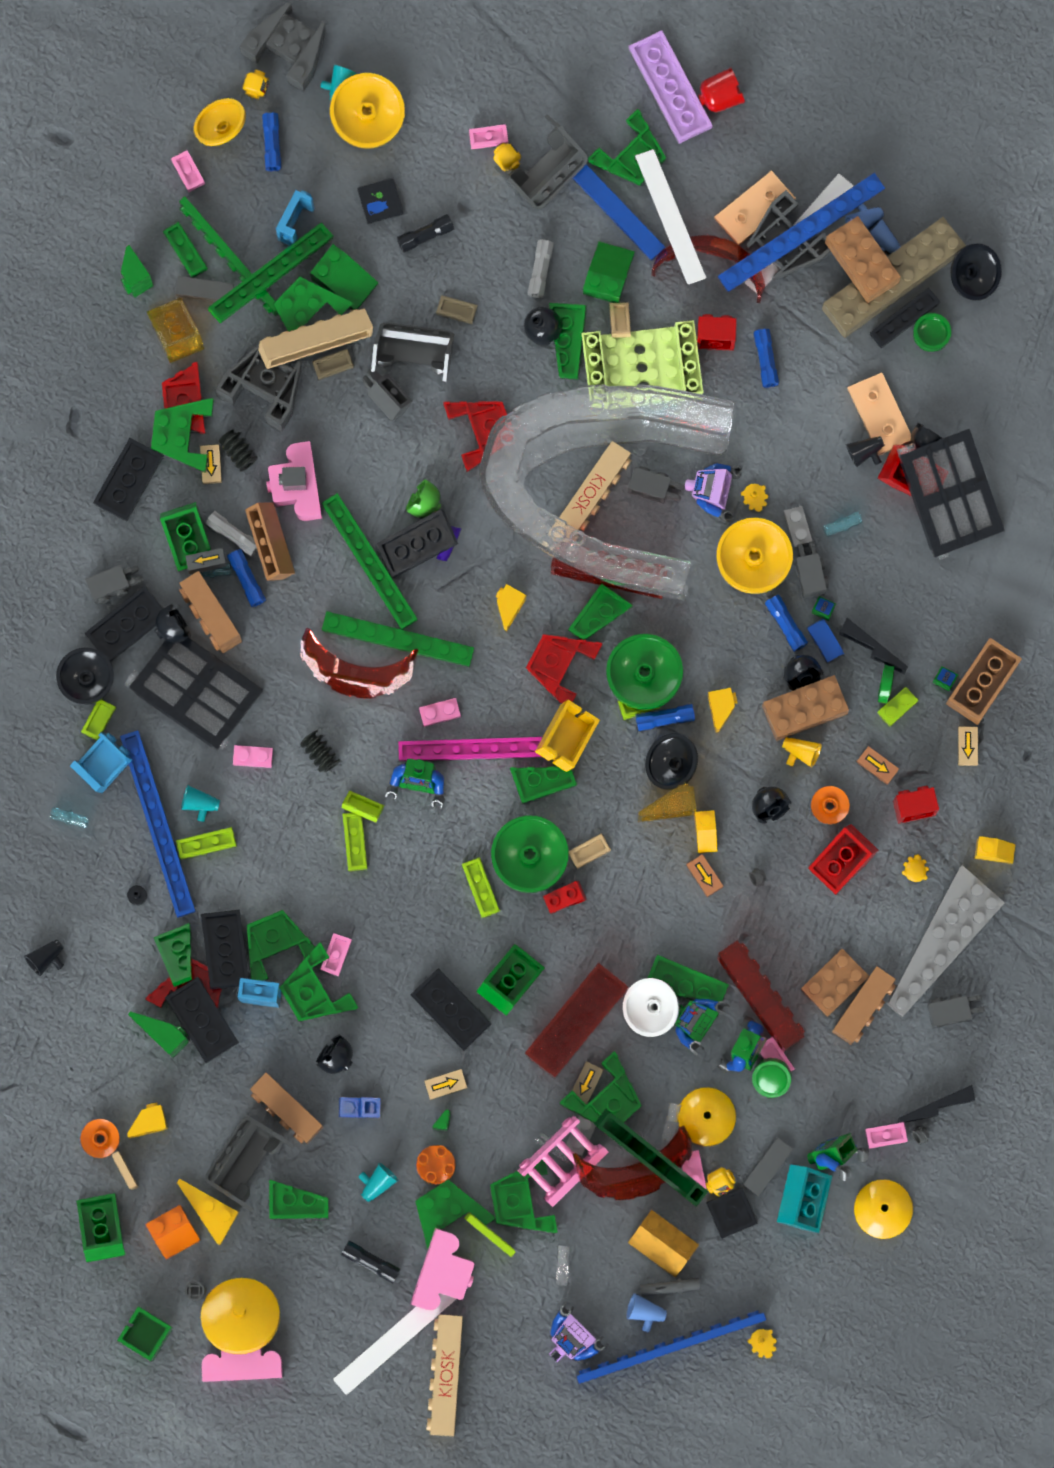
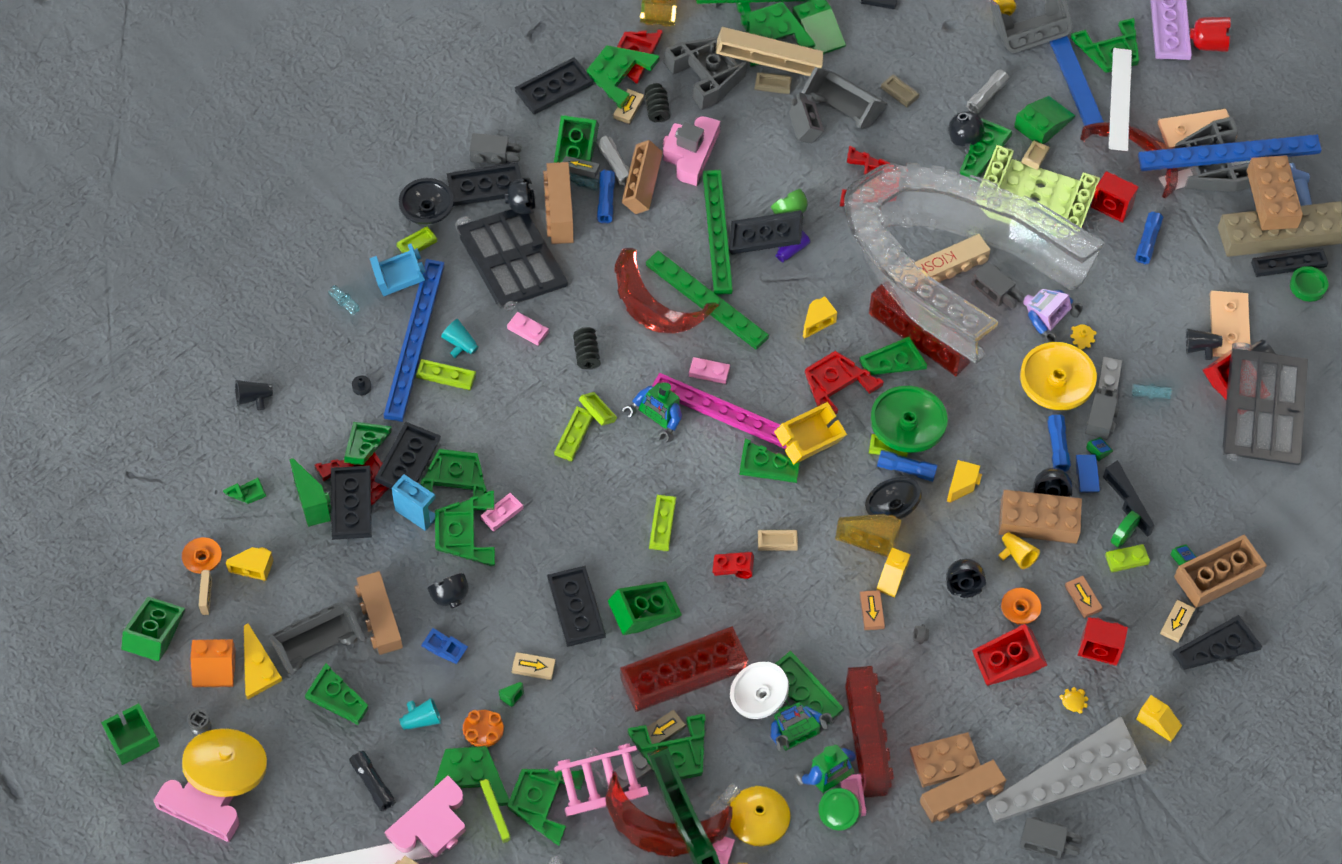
camera: 25 degrees right, 20 degrees down
black axle [397,214,454,253] -> none
green dish [491,816,569,893] -> none
none -> green slope [223,478,266,504]
none -> black wing [1173,615,1262,670]

